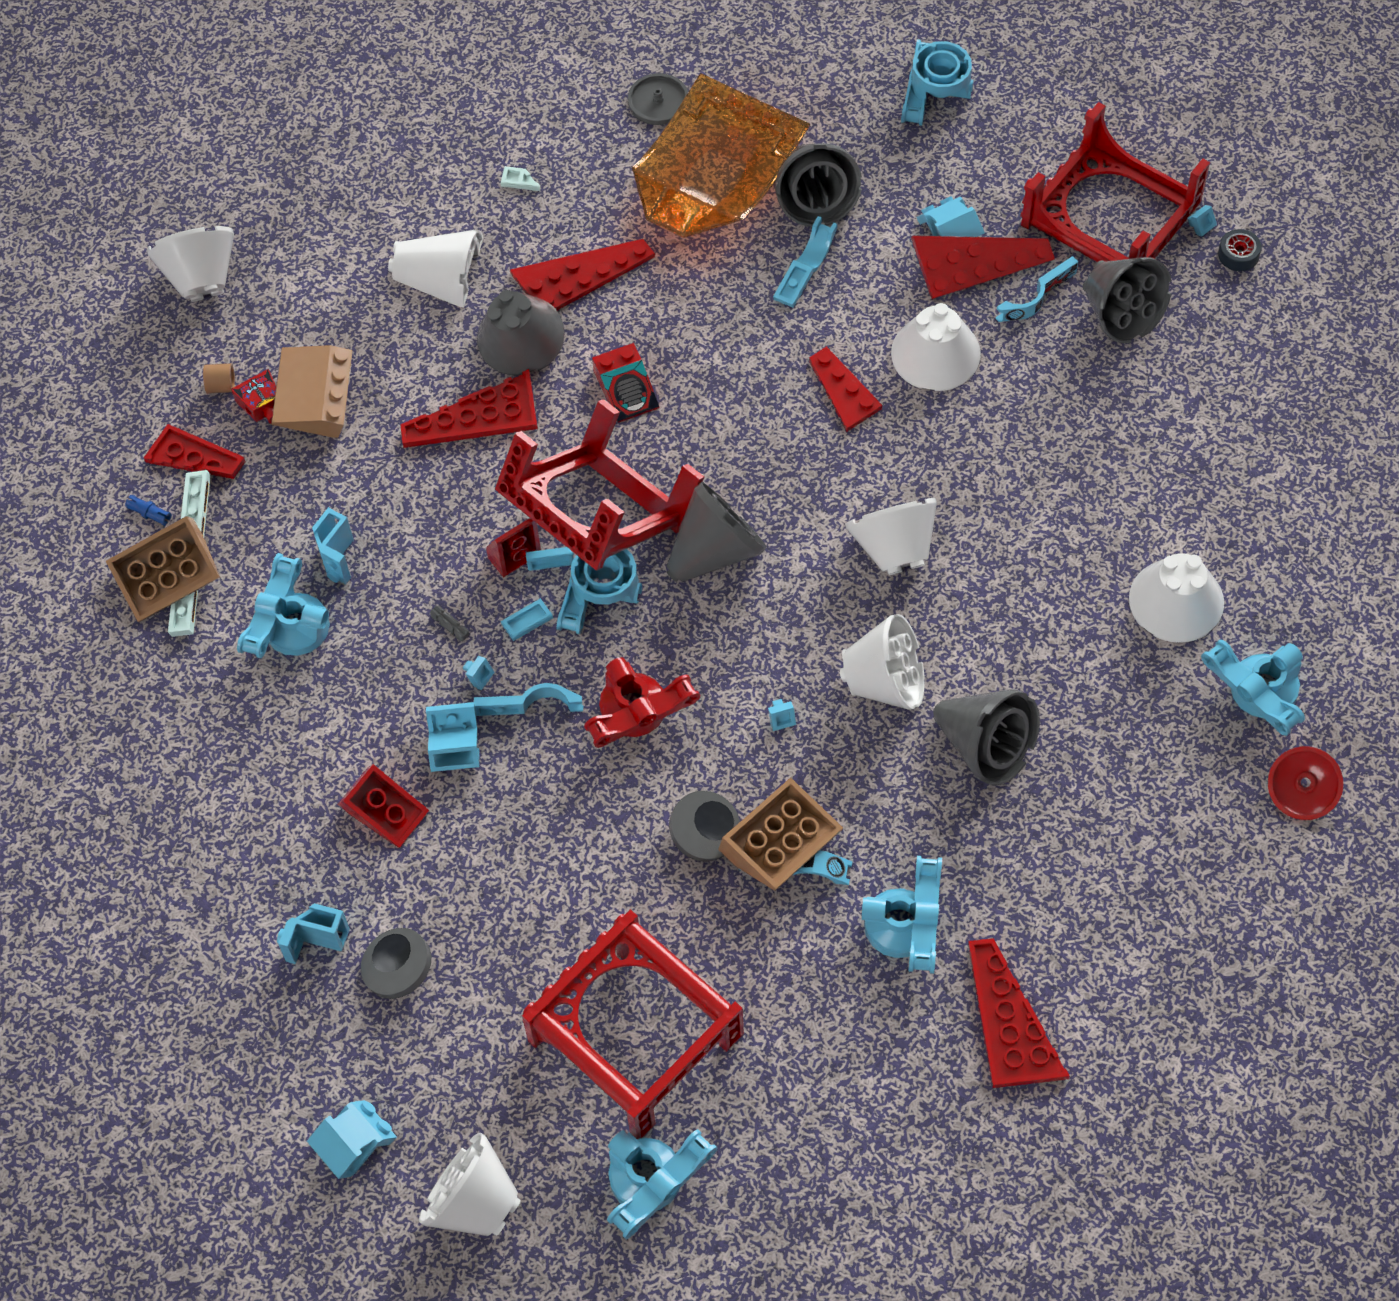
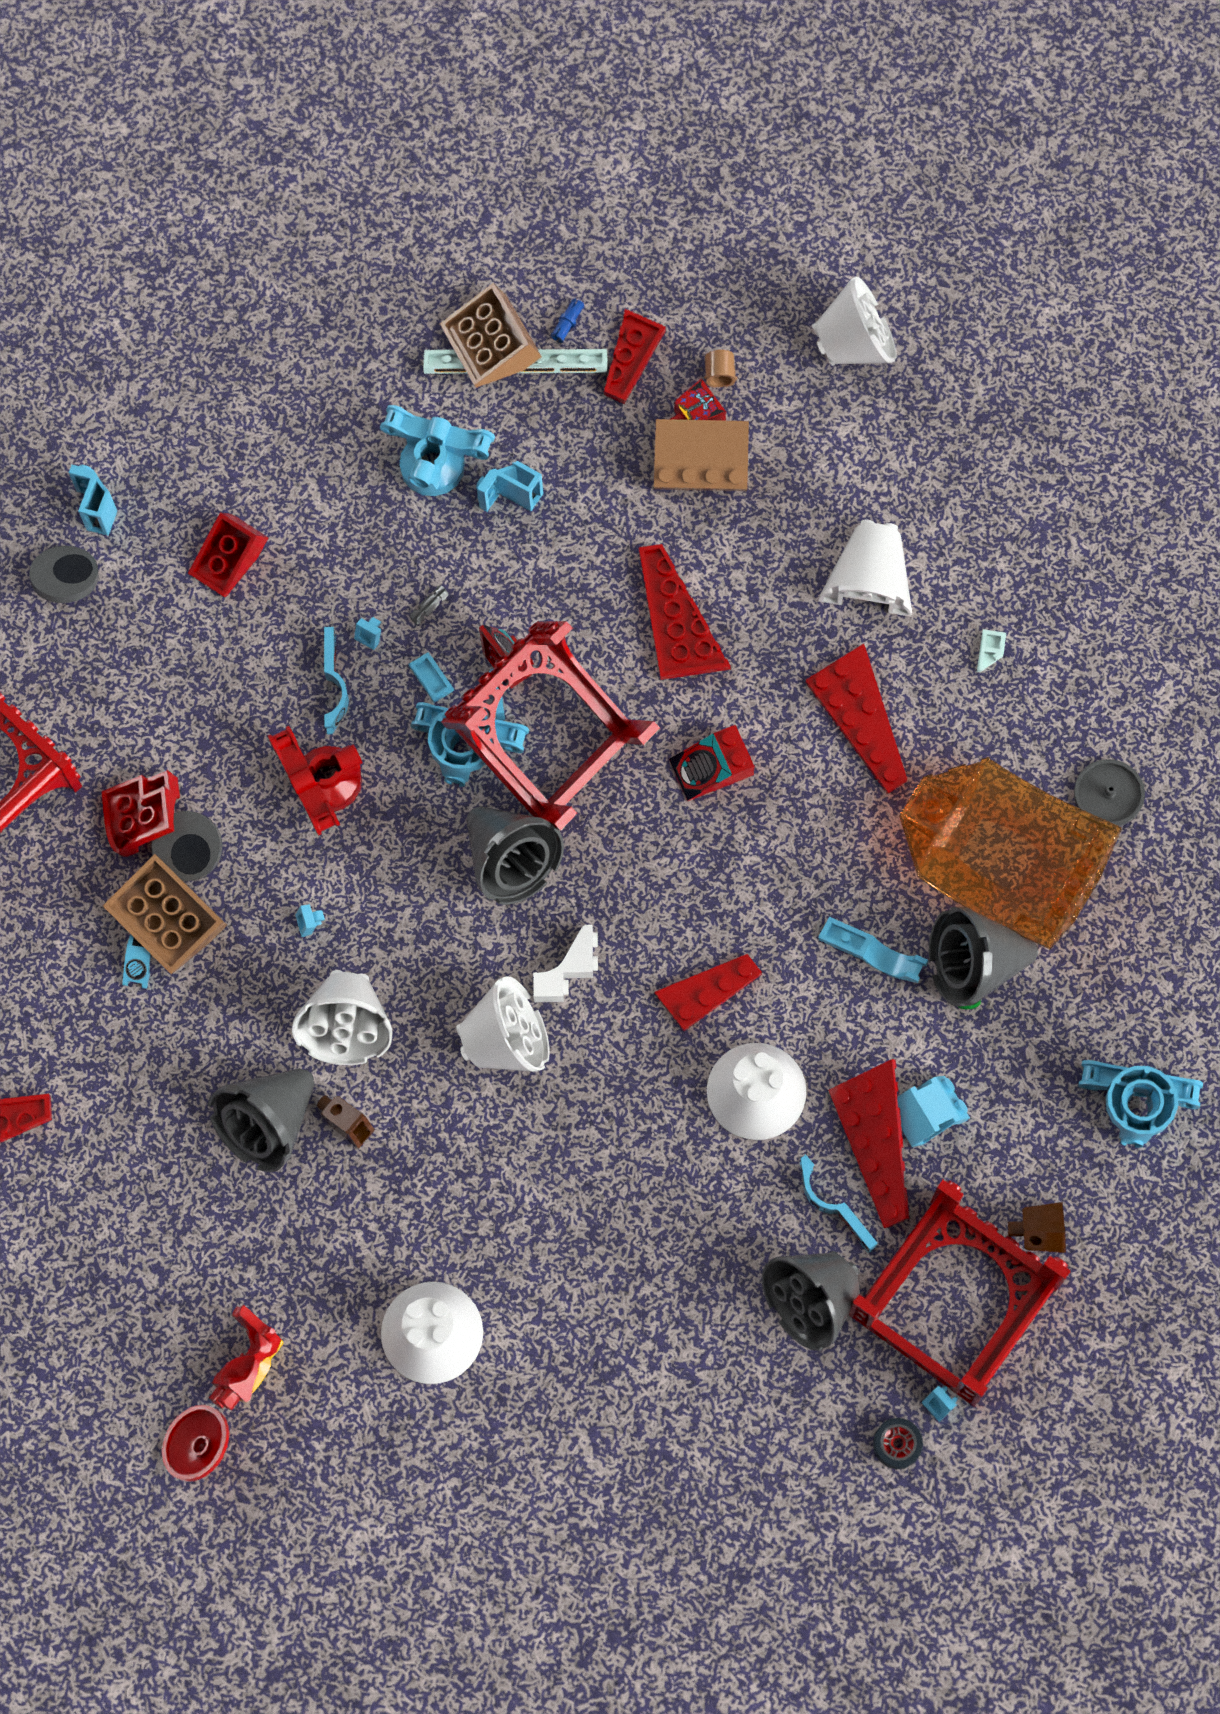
camera: 90 degrees right, 10 degrees up
medium azure piece [426,702,480,772] -> none
dark grey cone [477,290,565,376] -> none
medium azure piece [861,855,942,974] -> none
medium azure piece [1201,640,1305,736] -> none
none -> red slope [101,770,180,857]
none -> red hips [209,1305,284,1410]
none -> reddish brown torso [317,1095,375,1149]
none -> white arch [534,925,598,1002]
none -> reddish brown torso [1008,1202,1066,1253]

